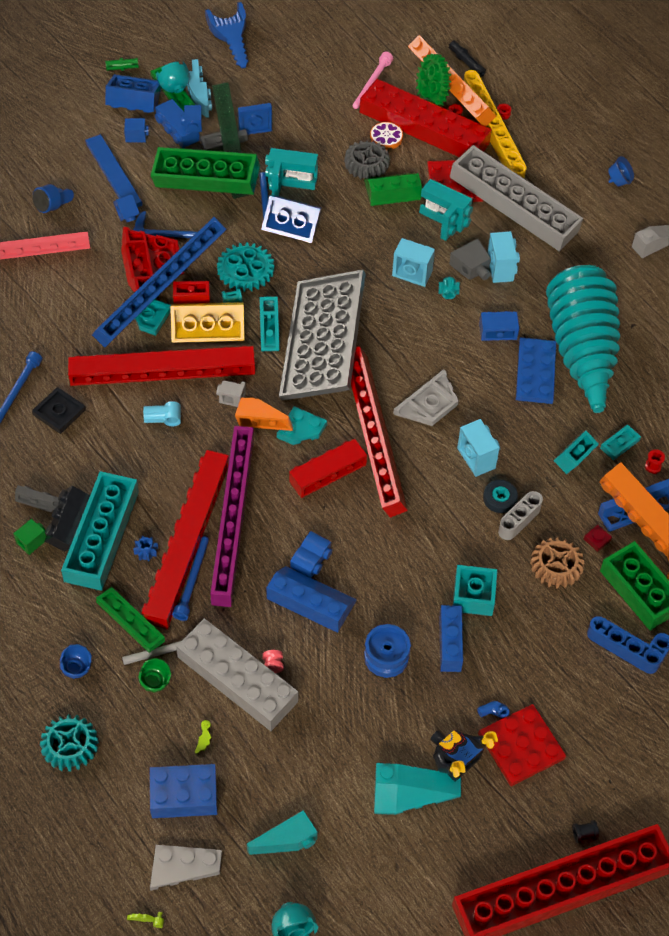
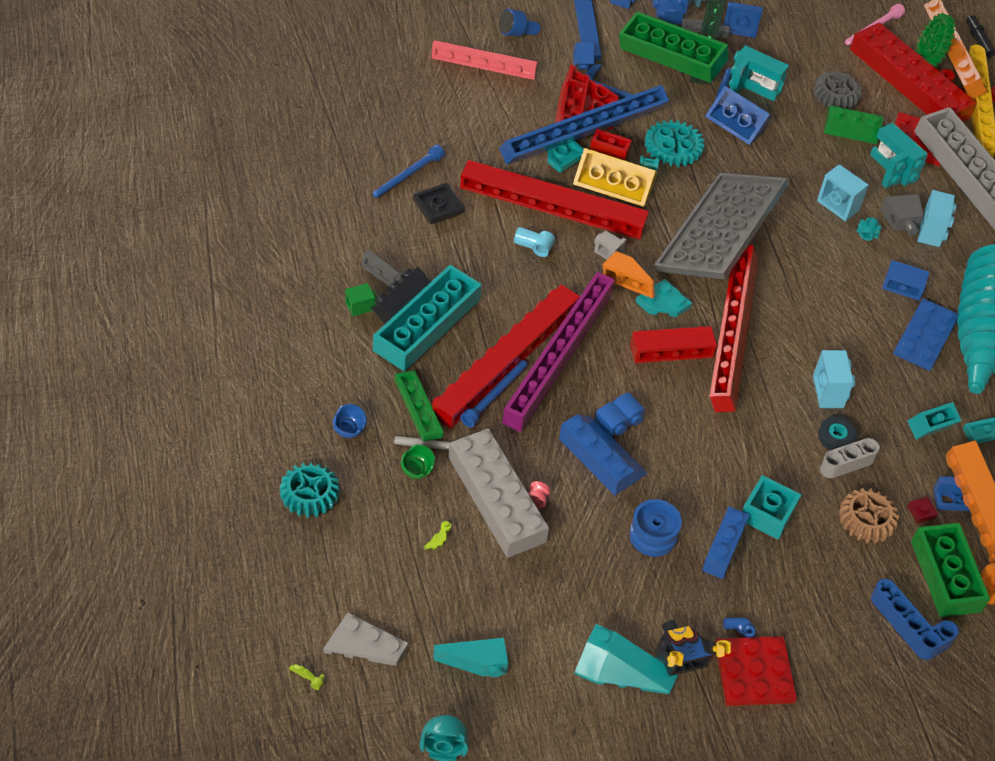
camera: 20 degrees right, 5 degrees down
blue gear [133,536,158,561] -> none
blue brick [150,764,217,818] -> none
teal slope [260,297,279,352] -> none
tile [370,122,403,150] -> none
light grey wing [393,369,458,426] -> none

